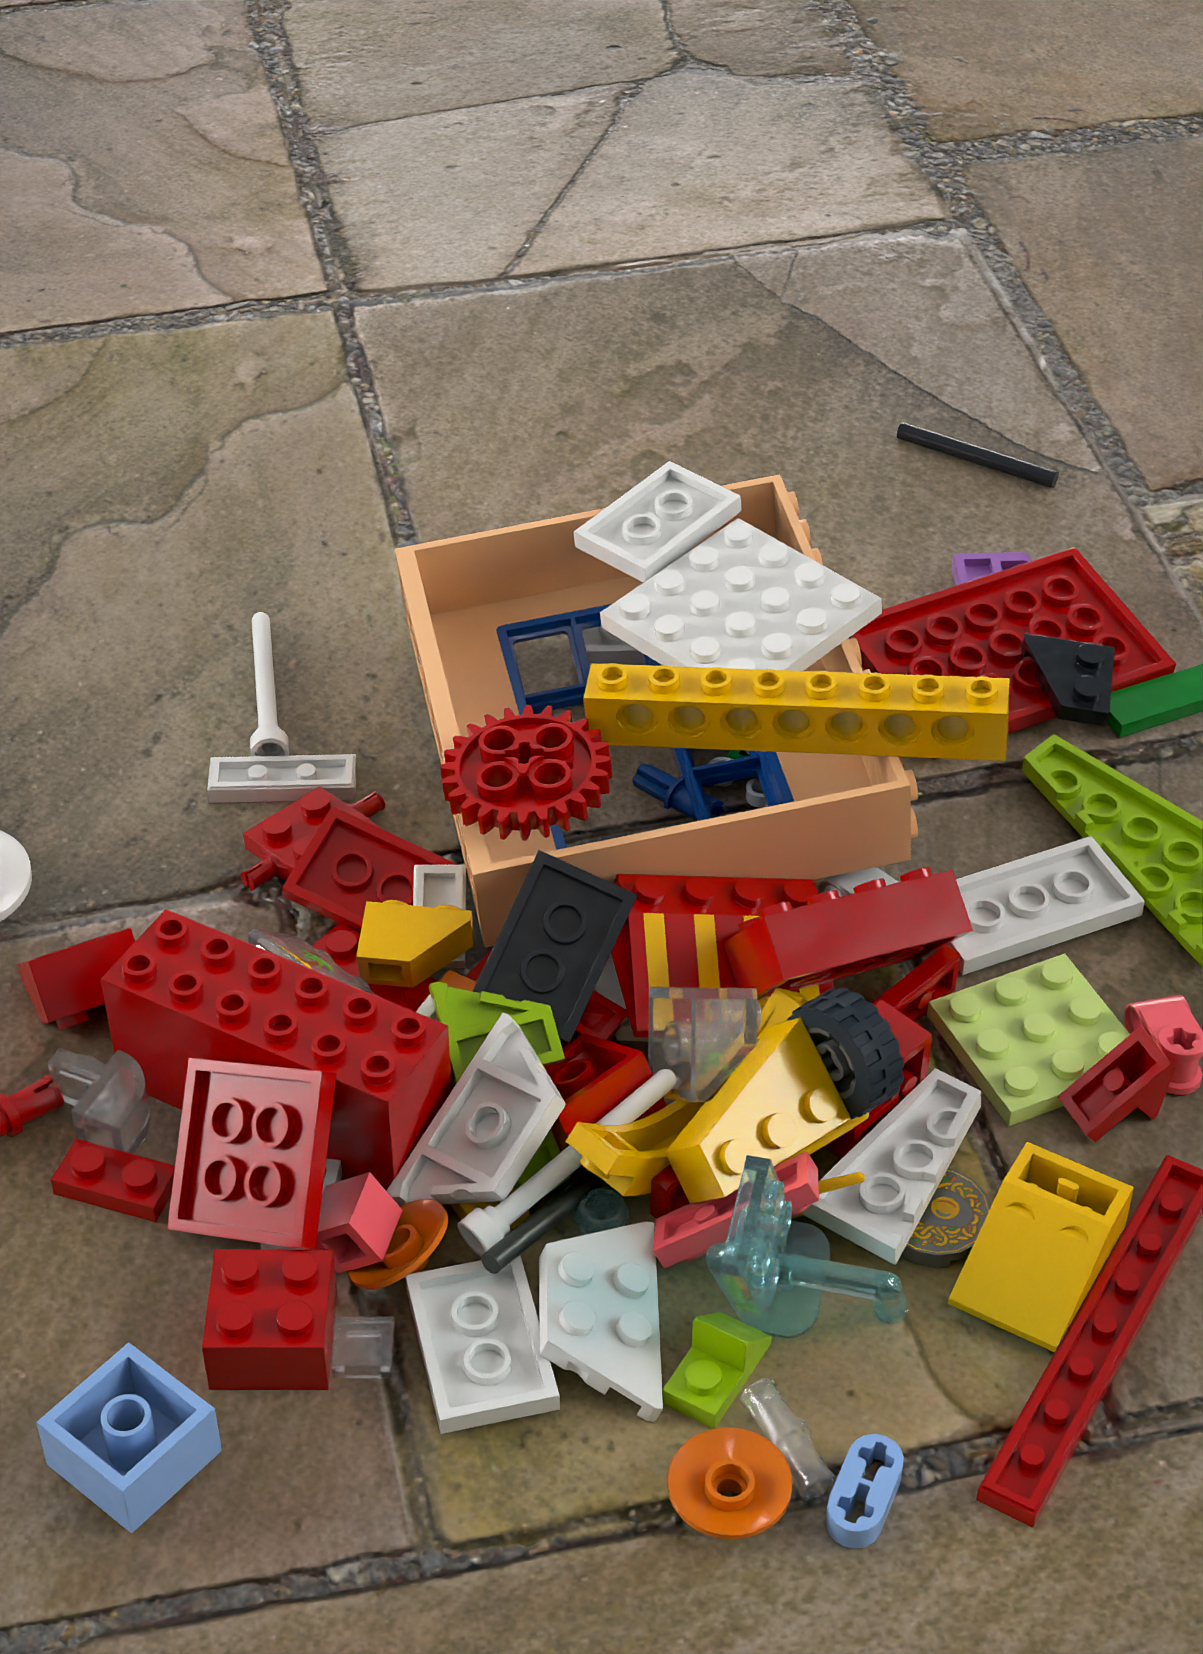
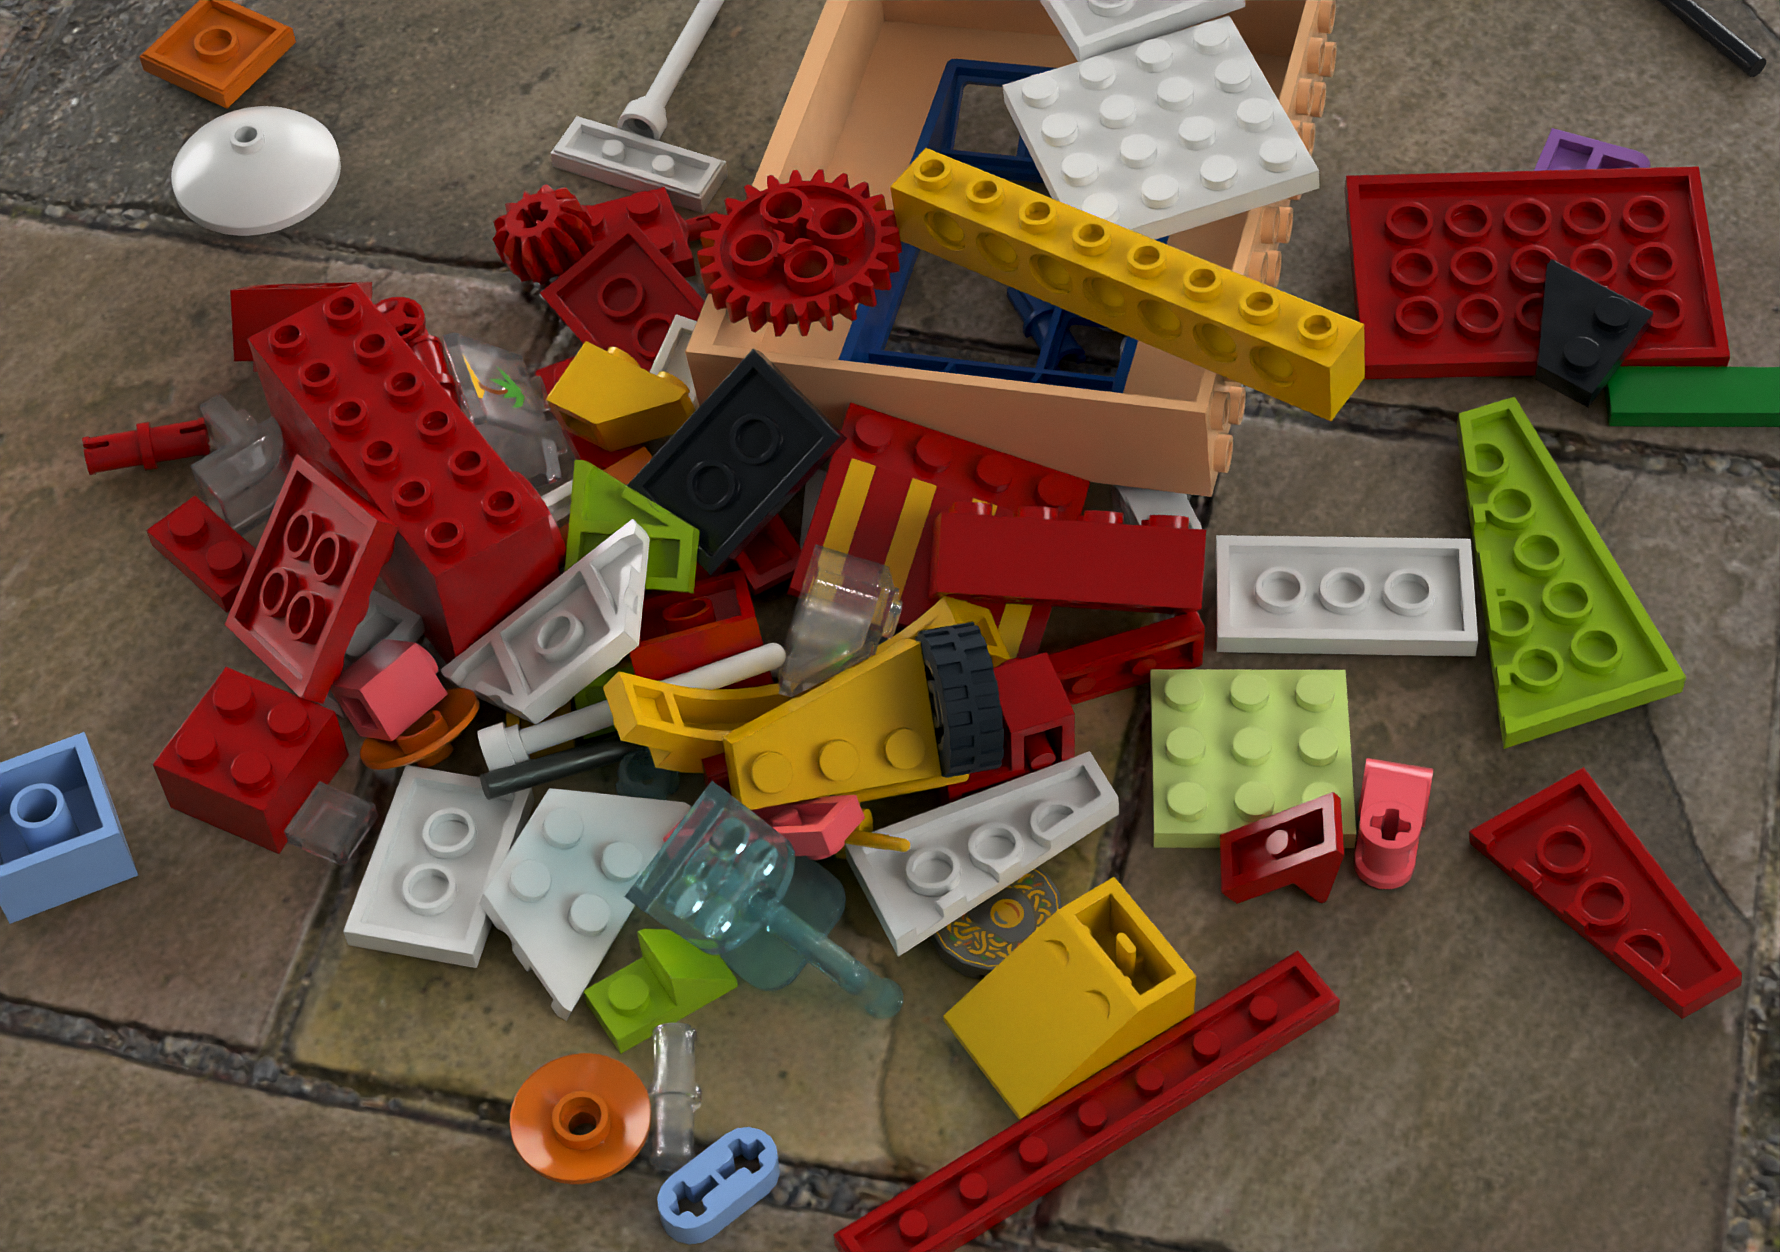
camera: 30 degrees right, 10 degrees up
none -> red gear [492,184,595,285]

